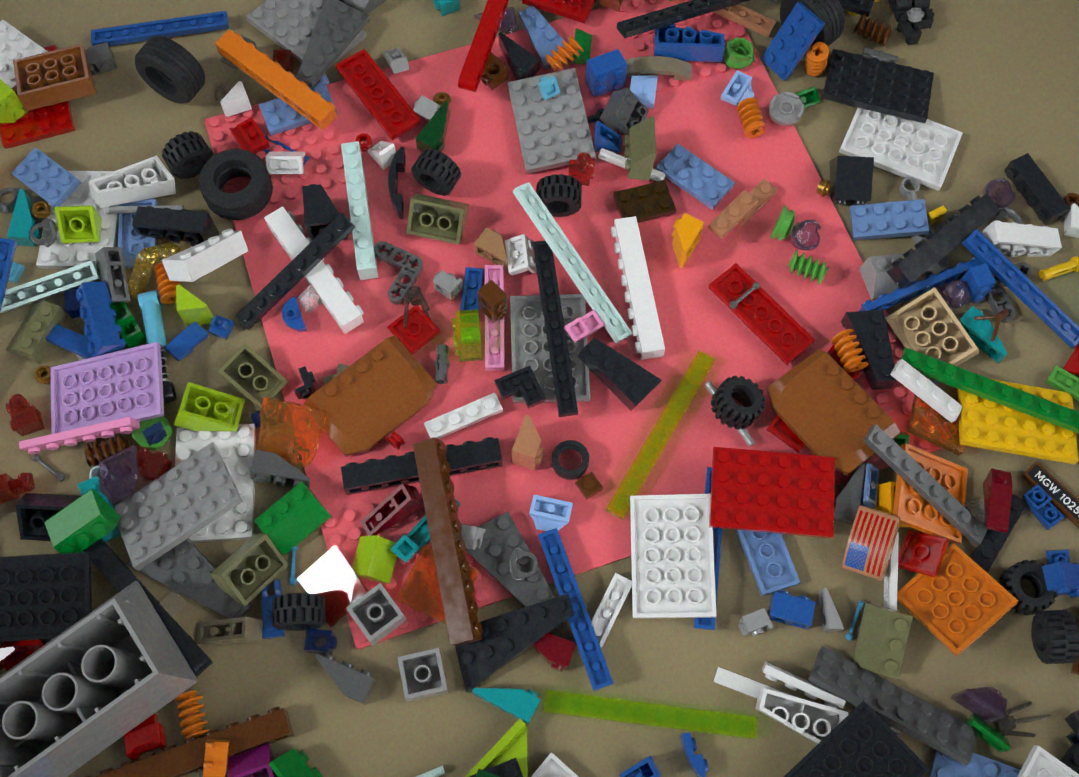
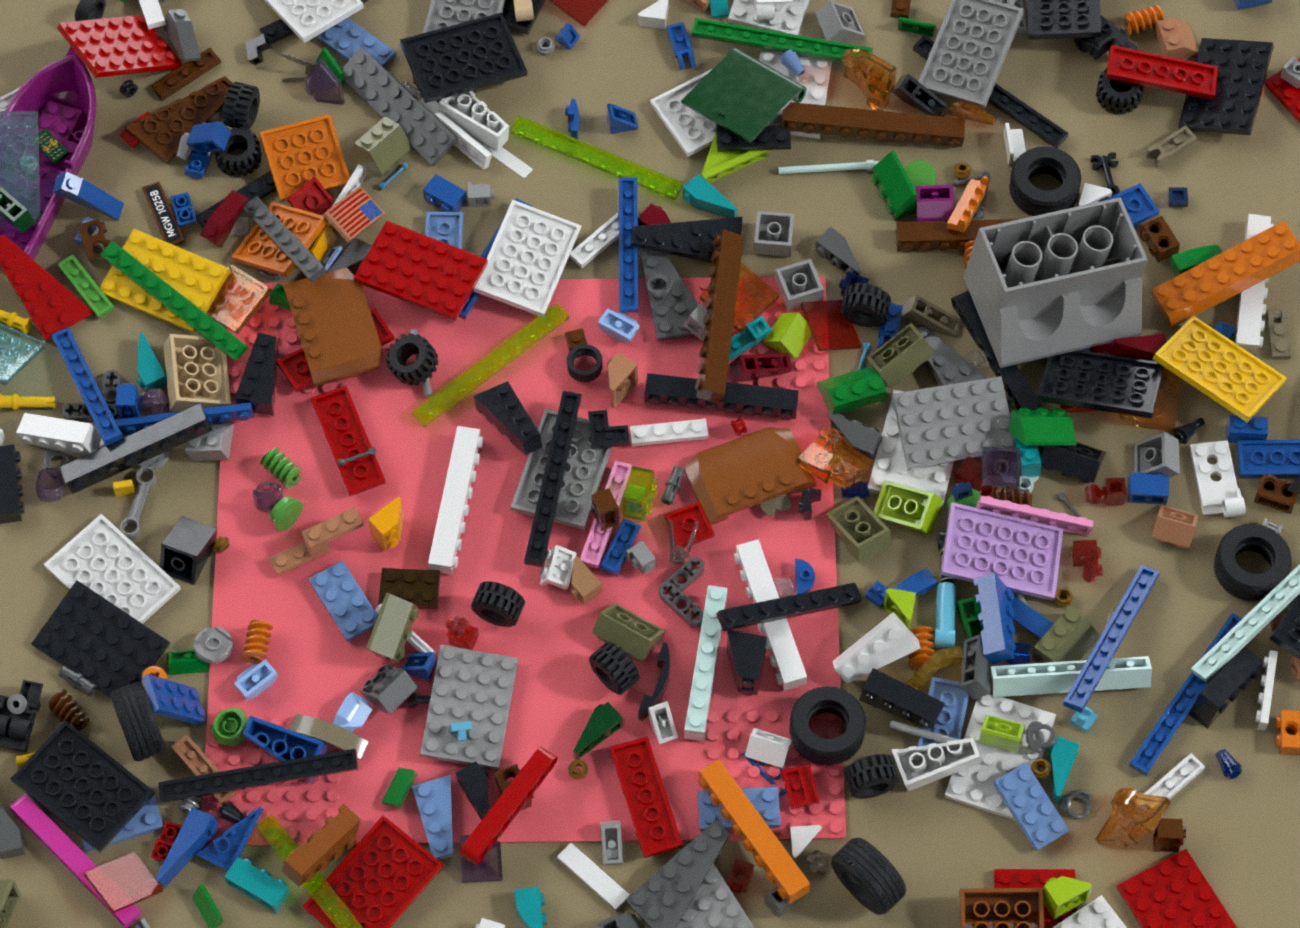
camera: 160 degrees left, 5 degrees down
red bush [355,133,372,152] -> none
light grey brick [413,95,441,121] -> none
light aqua plate [513,182,633,344] -> none
orange piece [546,35,584,73] -> none
bright pink slope [564,310,604,343] -> none
blue brick [585,49,627,97] -> none
light grey slope [818,588,844,633] -> none
orange piece [831,329,869,372] -> none
medium blue plate [850,199,929,241] -> none
white plate [890,359,962,423] -> none
reddish brown plant [974,309,1009,342] -> none
none -> white tile [557,843,630,911]

